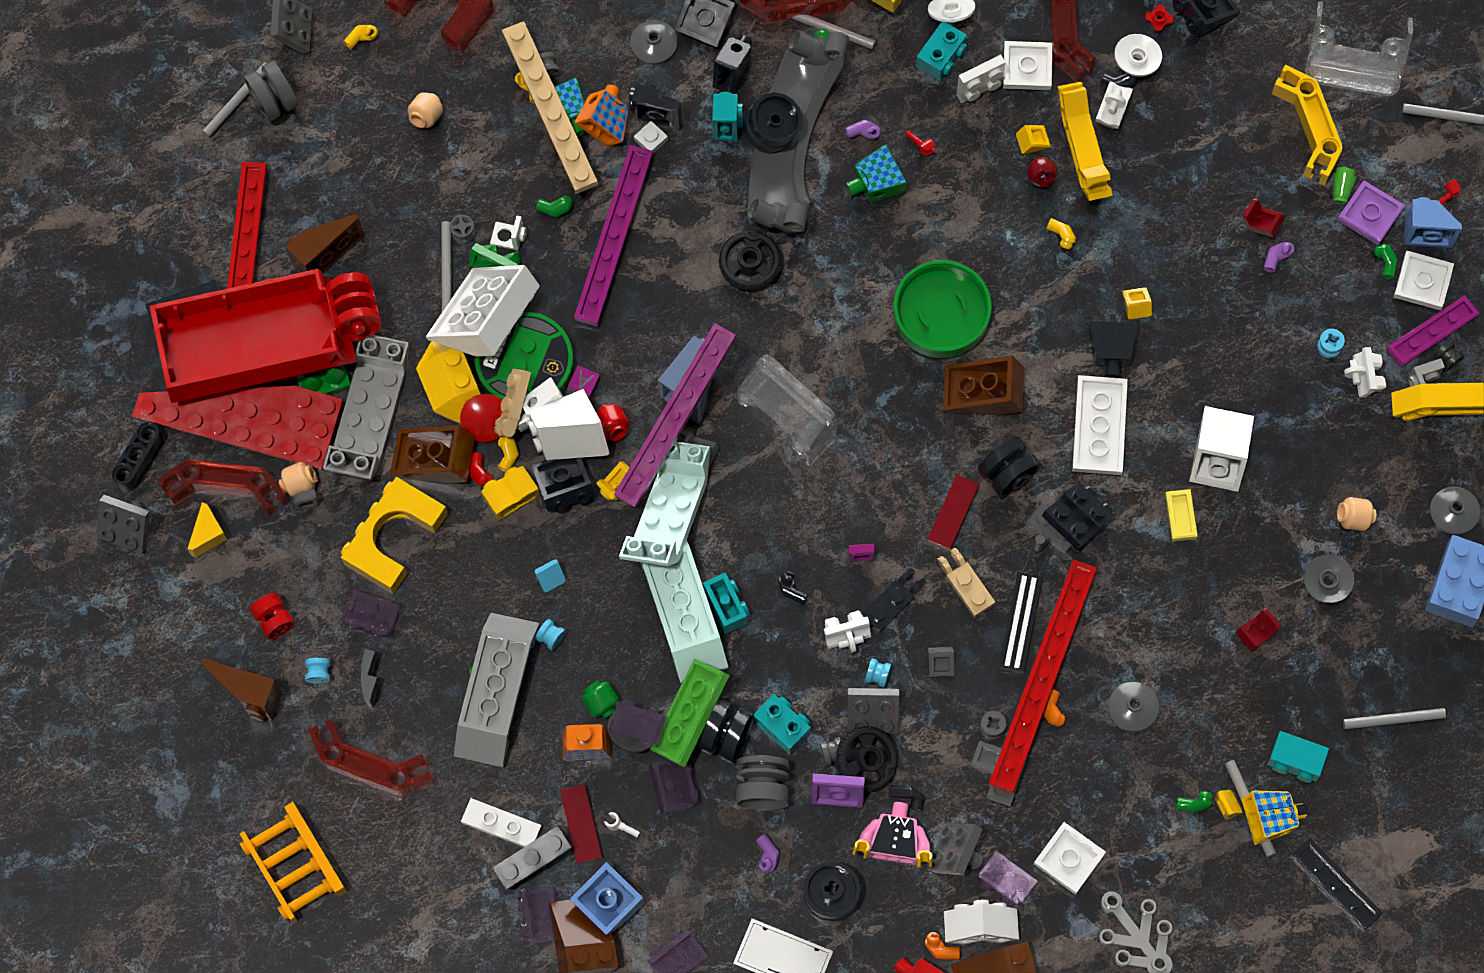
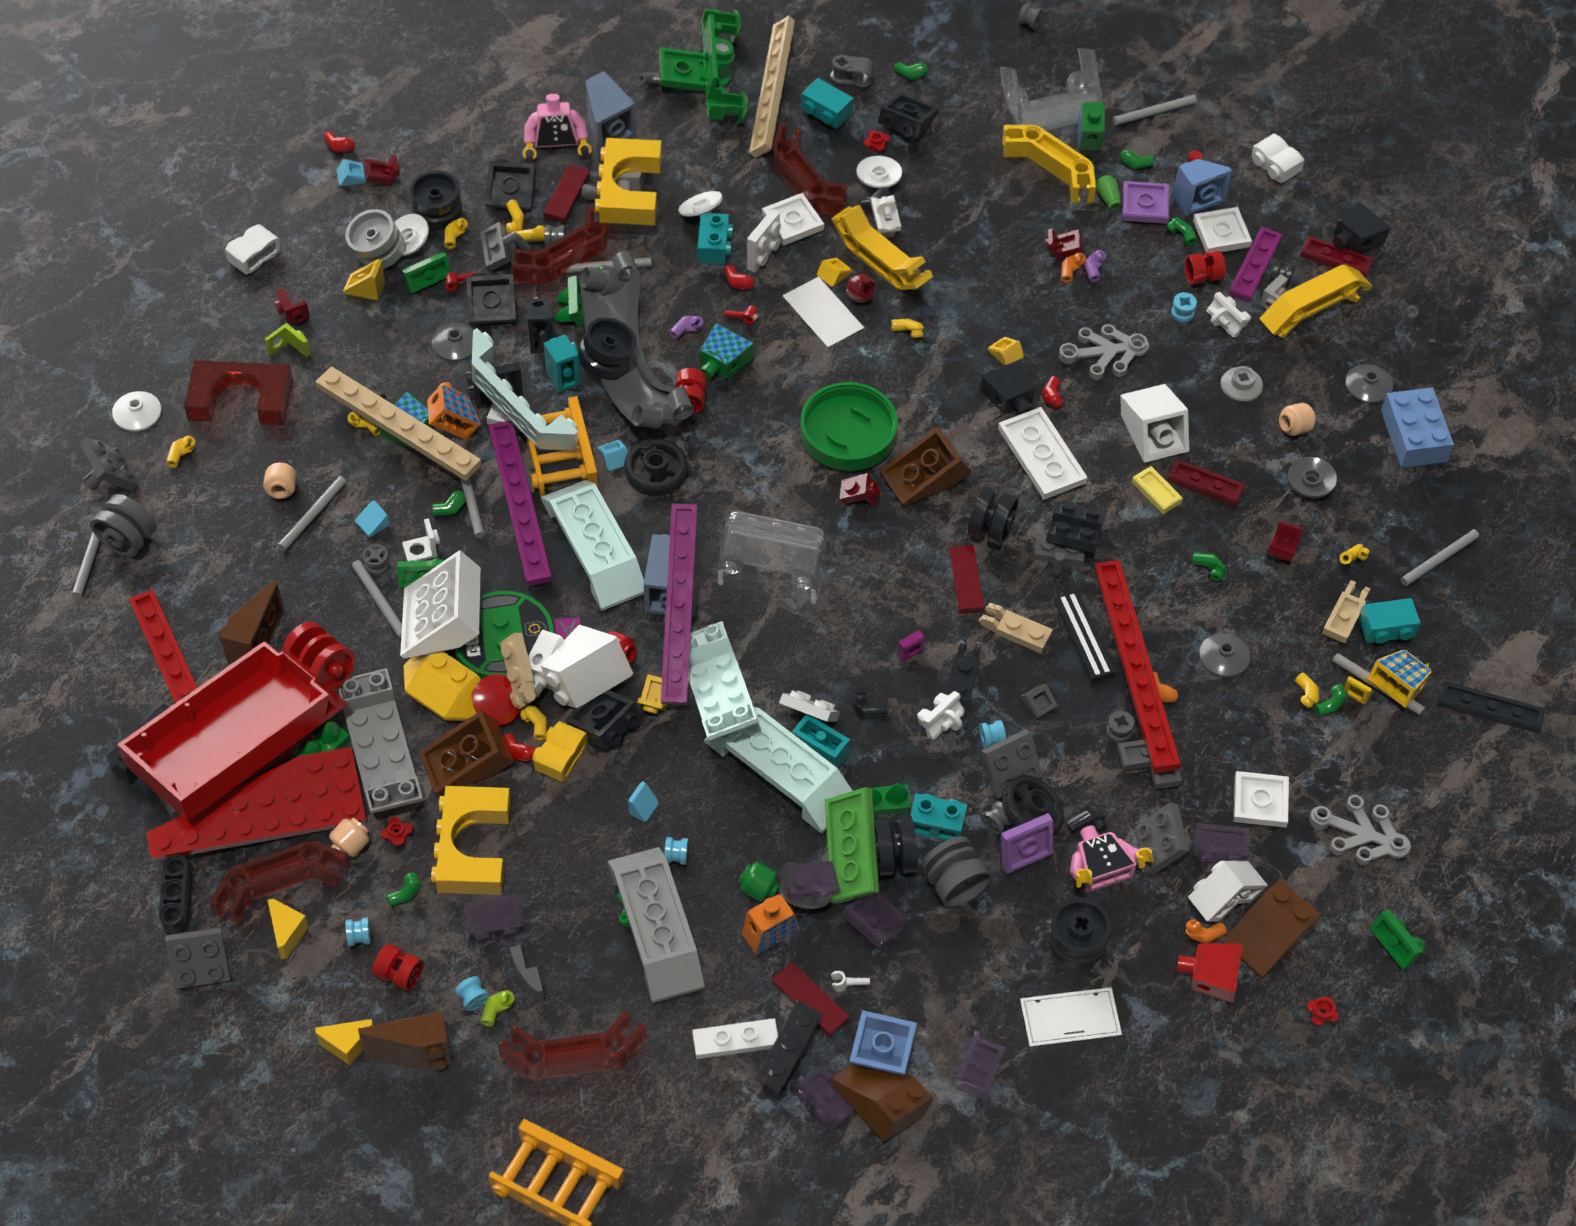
camera: 35 degrees left, 15 degrees down
dark grey tile [292,489,320,509] -> none
medium lavender arm [756,834,779,872] -> none
none -> light grey bar [278,476,346,551]
none -> yellow slope [315,1019,373,1066]
none -> medium azure wheel [346,917,371,947]
none -> medium azure slope [355,500,390,538]
none -> red plate [381,817,413,846]
none -> green arm [386,872,421,907]
none -> light grey bar [460,477,485,538]
none -> light aqua slope [472,328,578,451]
none -> lime arm [480,991,515,1027]
none -> light orange fence [519,396,598,497]
none -> light aqua slope [541,480,644,611]
none -> green tile [552,276,585,328]
none -> medium azure slope [597,440,628,471]
none -> red wheel [675,368,707,414]
none -> red arm [724,265,755,290]
none -> white plate [779,690,840,722]
none -> white sticker [782,277,864,347]
none -> dark red bracket [839,473,880,507]
none -> green tile [856,783,912,816]
none -> red arm [1042,376,1063,409]
none -> light grey plant [1059,324,1149,380]
none -> orange arm [1061,253,1086,283]
none -> green torso [1078,102,1105,151]
none -> green arm [1120,149,1154,170]
none -> dark red tile [1167,459,1245,507]
none -> red wheel [1185,250,1226,285]
none -> green arm [1193,552,1226,581]
none -> light grey piece [1221,366,1263,401]
none -> yellow arm [1295,672,1319,708]
none -> tan hinge [1322,580,1370,644]
none -> yellow arm [1340,544,1370,564]

